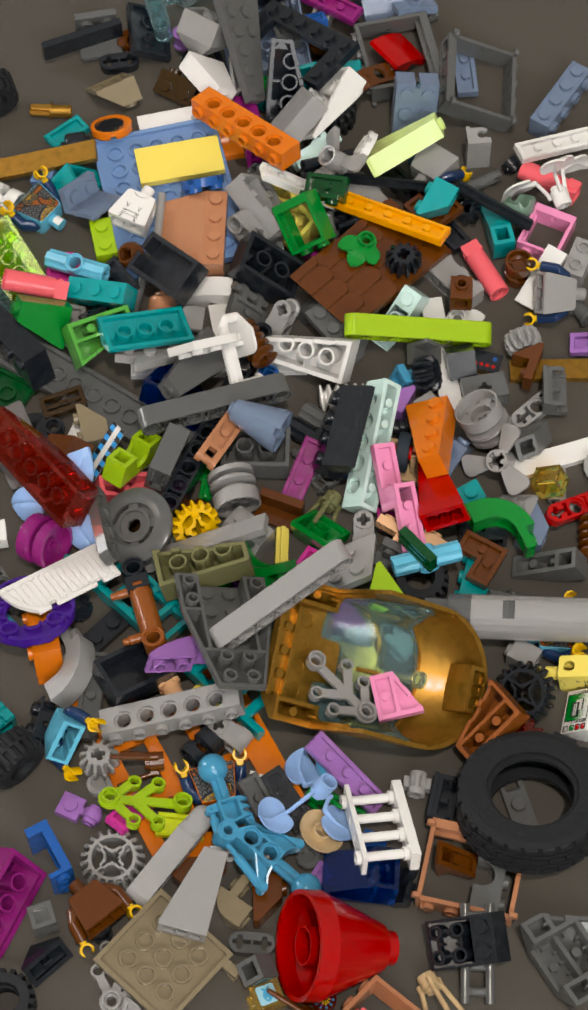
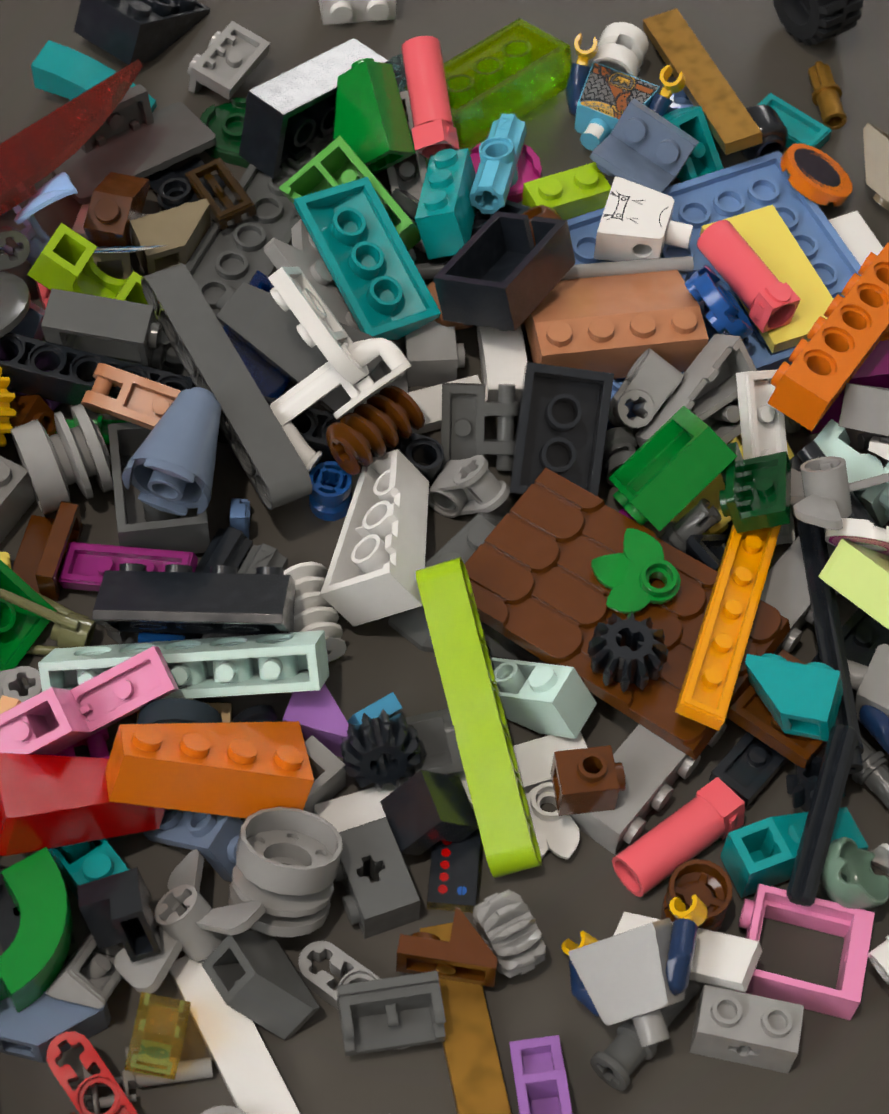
camera: 75 degrees right, 5 degrees down
none -> black piece [77,867,162,963]
none -> coral piece [697,220,801,333]

